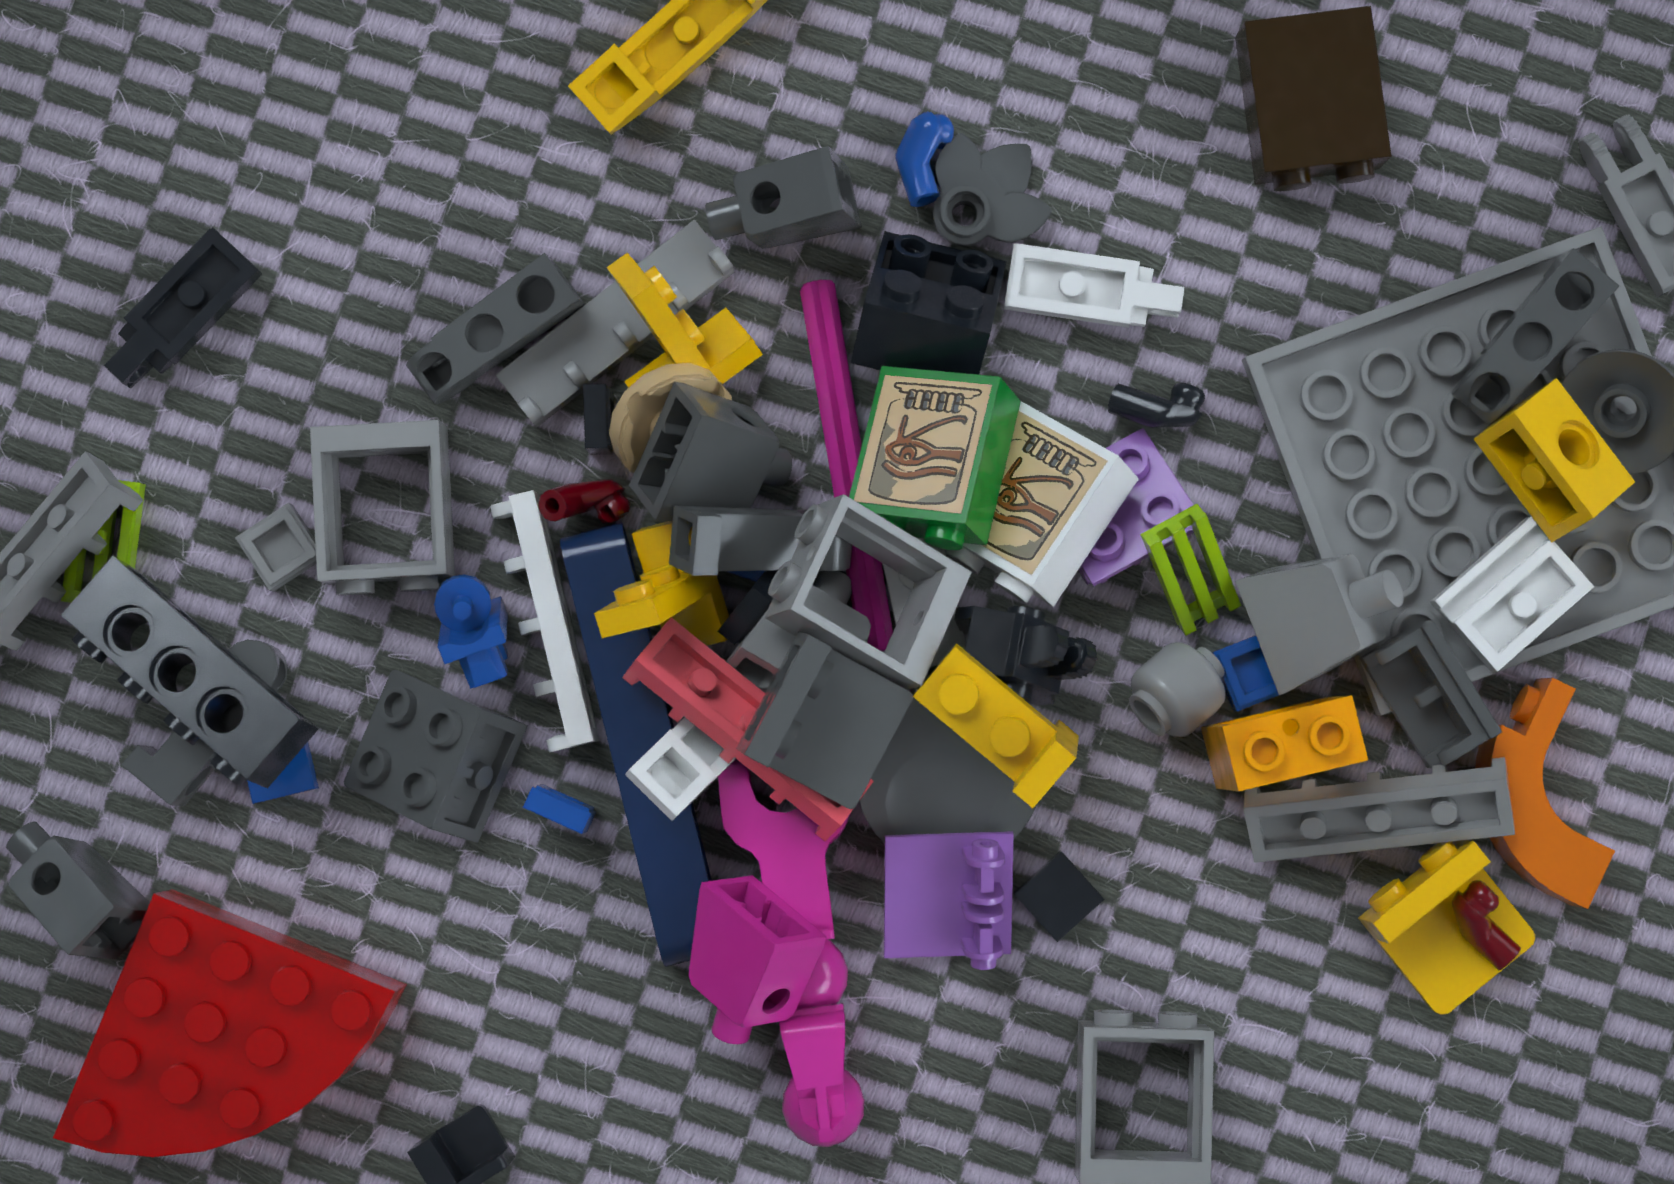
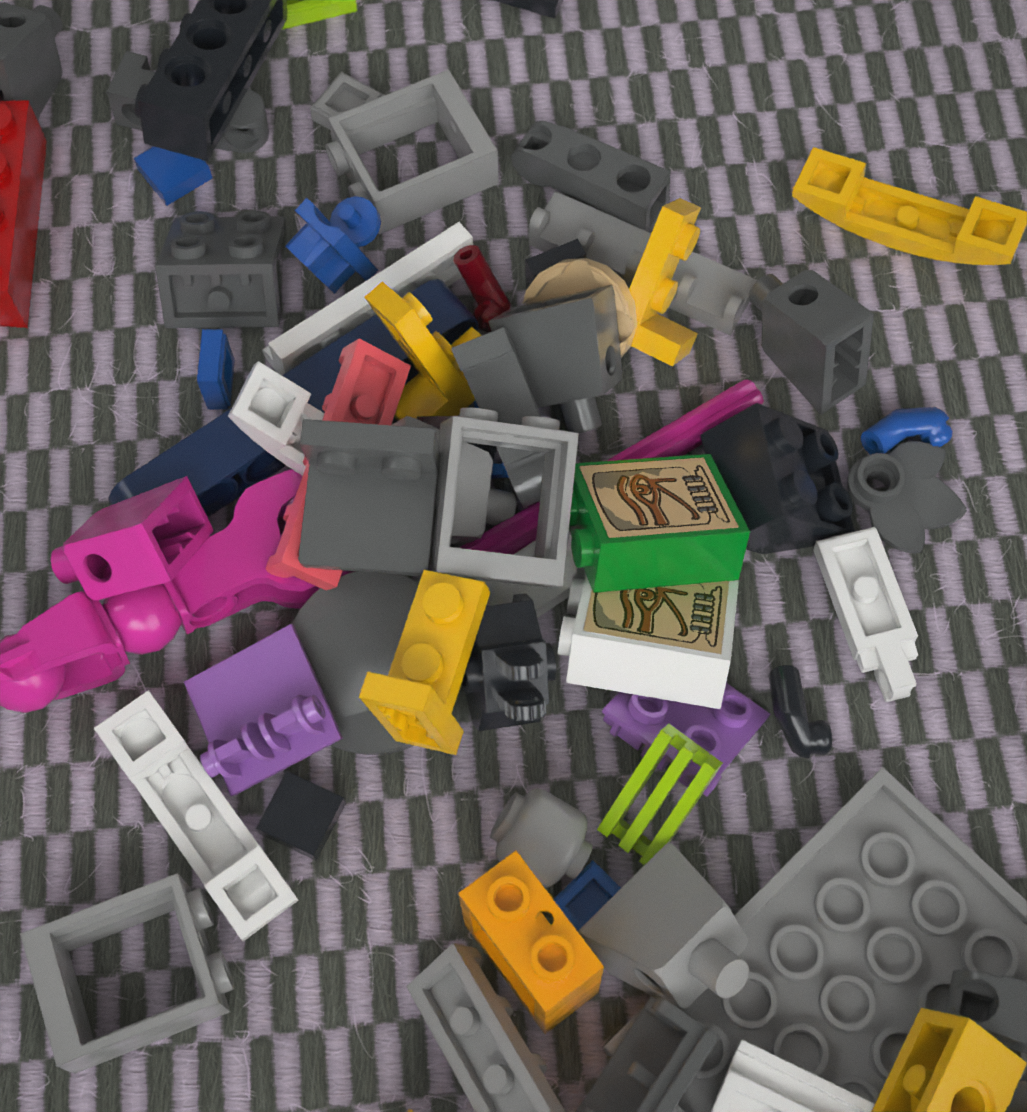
camera: 70 degrees right, 20 degrees down
none -> white slope [94,690,298,941]

